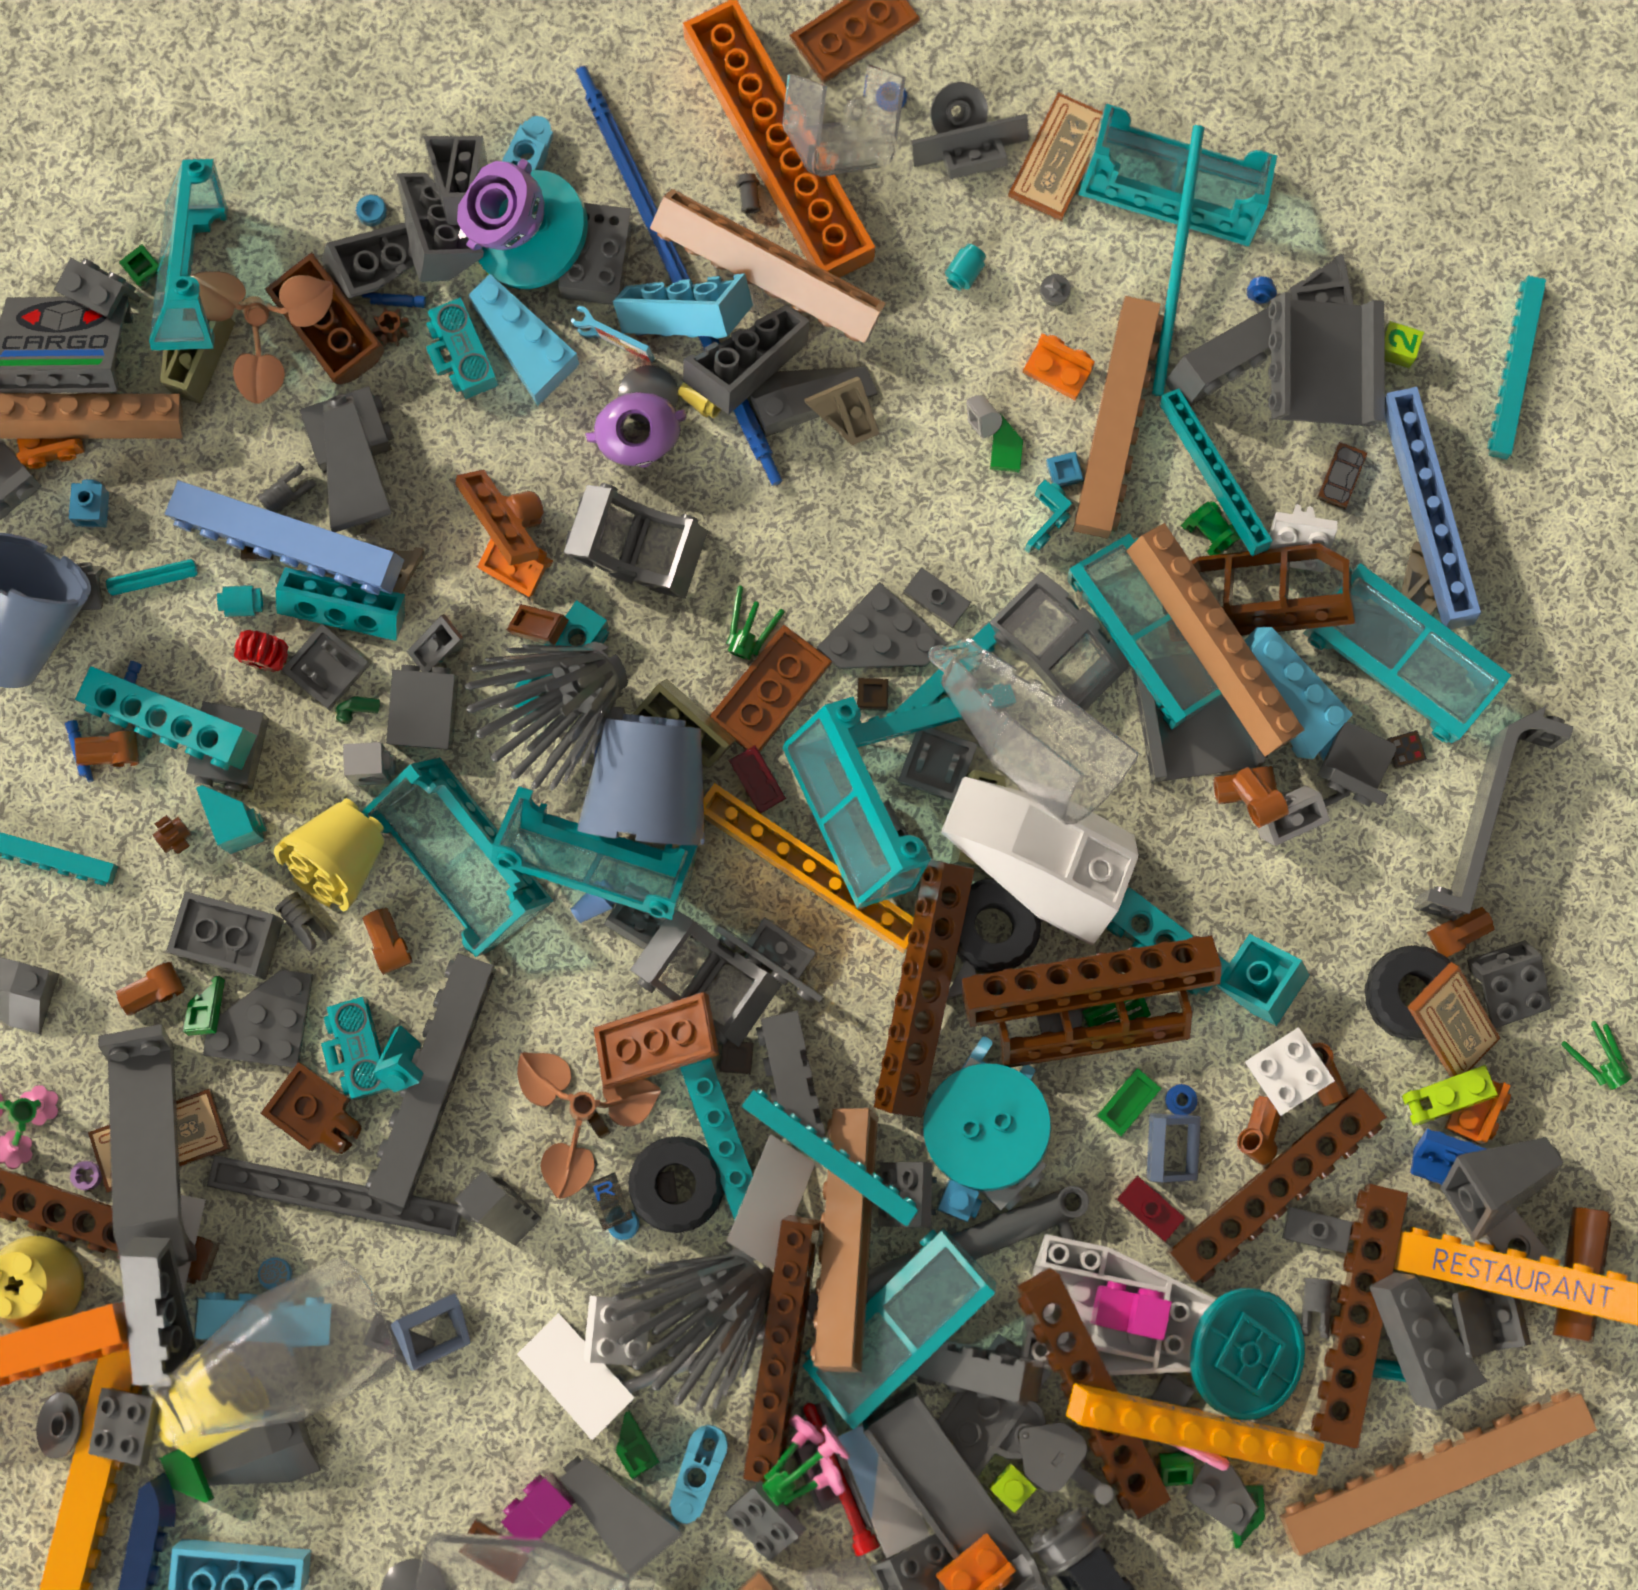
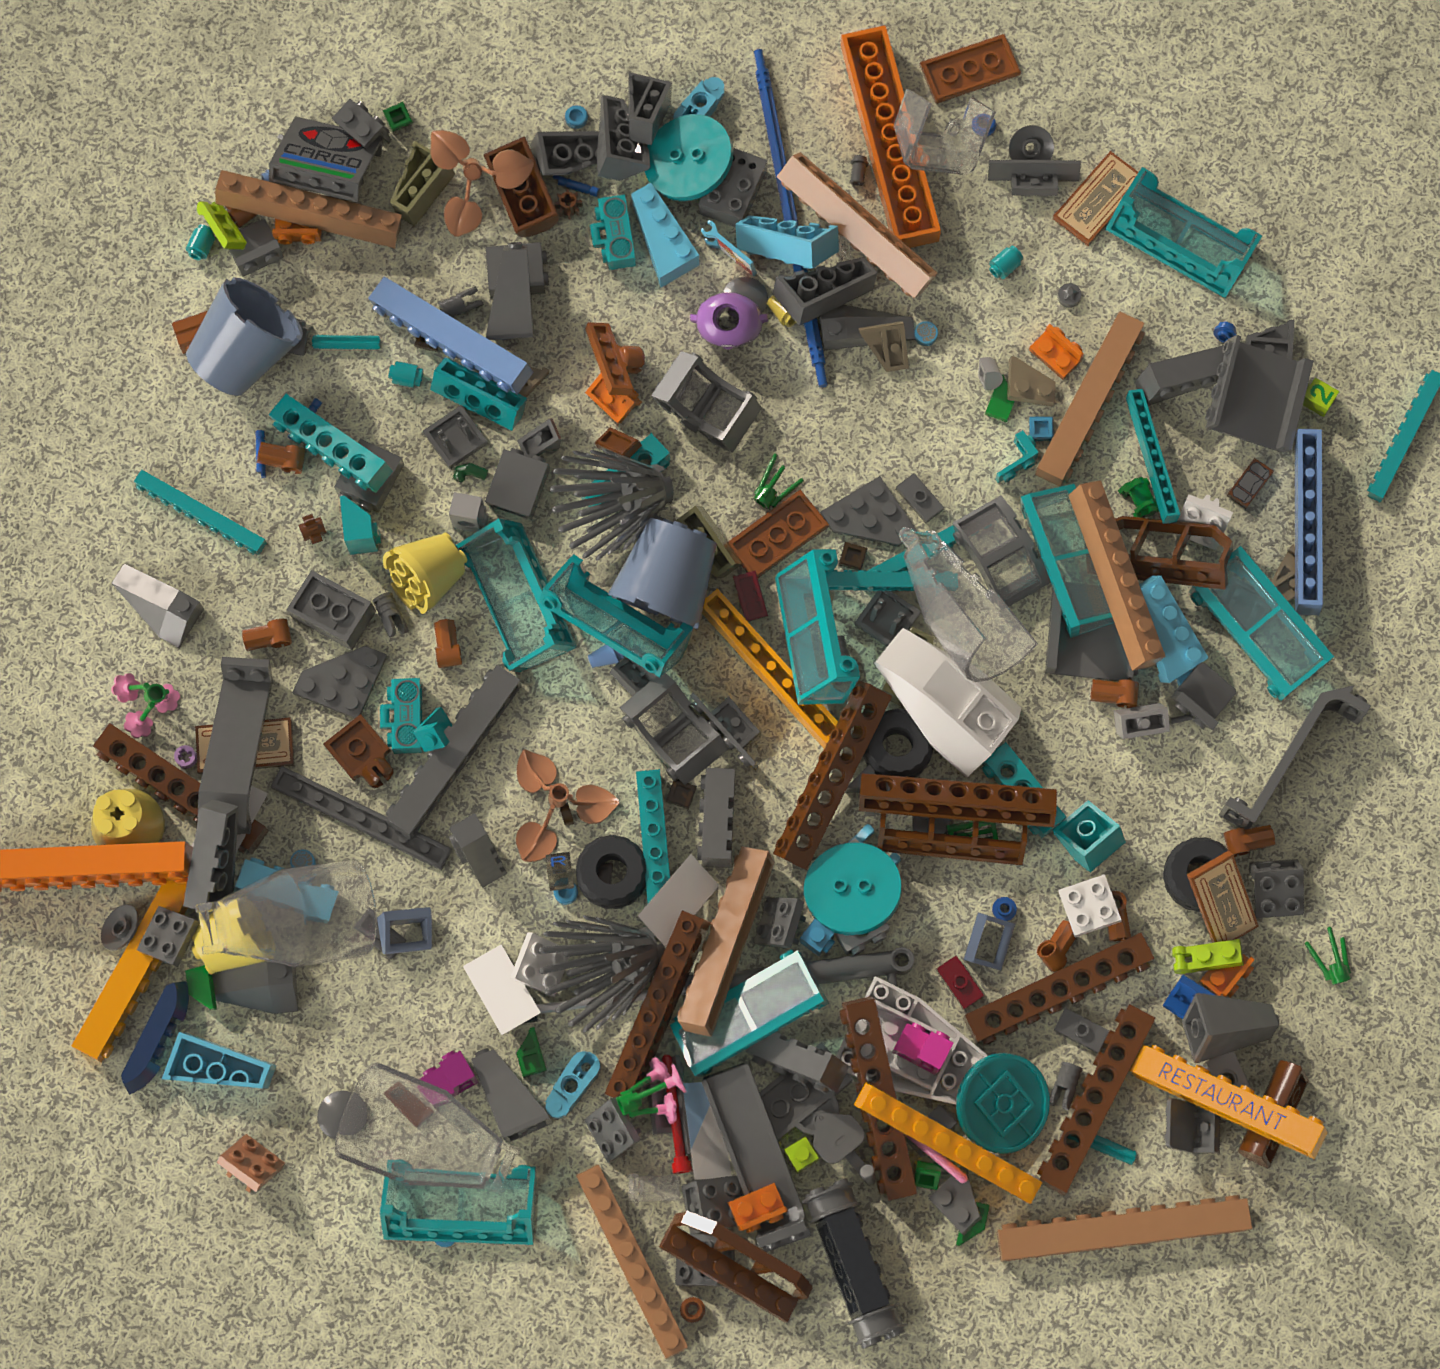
camera: 20 degrees right, 5 degrees down
dark azure brick [68,479,109,527] -> none
teal windscreen [149,159,228,350] -> none
green tile [183,975,225,1036] -> none
red gear [234,629,289,672] -> none
medium lavender piece [457,158,545,250] -> none
dark orange tile [593,992,719,1090] -> none
teal piece [741,1089,918,1227] -> none
green tile [1096,1068,1162,1137] -> none
teal piece [1152,125,1205,397] -> none
dark orange piece [1232,767,1289,828] -> none
dark grey wedge [1369,1273,1488,1410] -> none
tile [1387,730,1427,769] -> none
none -> dark azure tile [915,321,938,346]
none -> dark tan wing [1007,356,1056,407]

